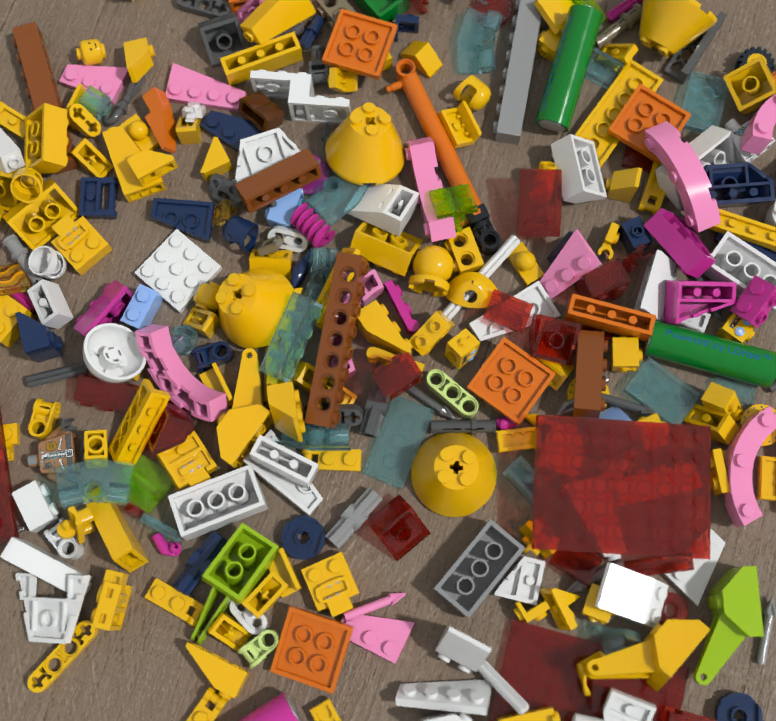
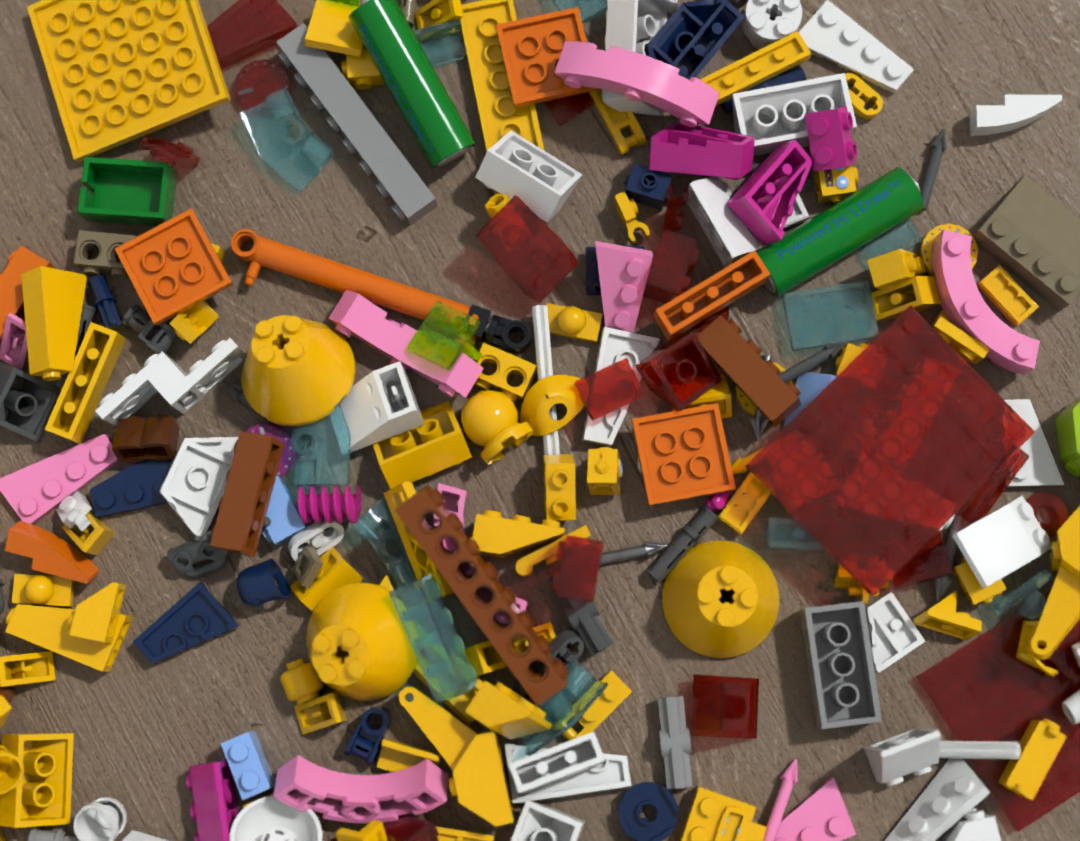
camera: 45 degrees left, 5 degrees up
yellow piece [51,214,113,276] -> none
dark blue plate [79,177,119,220] -> none
white plate [134,229,222,314] -> none
clear light blue head [170,325,199,356] -> none
yellow slope [200,137,233,181] -> none
clear yellow tile [214,199,237,226] -> none
dark blue hand [290,248,313,288] -> none
clear light blue tile [362,395,435,490] -> none
dark pink plate [384,280,420,337] -> none
dark blue bracket [392,14,420,41] -> none
yellow slope [400,41,443,79] -> none
yellowish green beam [426,369,479,419] -> none
yellow bracket [438,101,482,149] -> none
yellow helmet [453,75,491,111] -> none
yellow bracket [513,601,550,623] -> none
yellow slope [605,168,642,203] -> none
yellow head [611,337,643,373] -> none

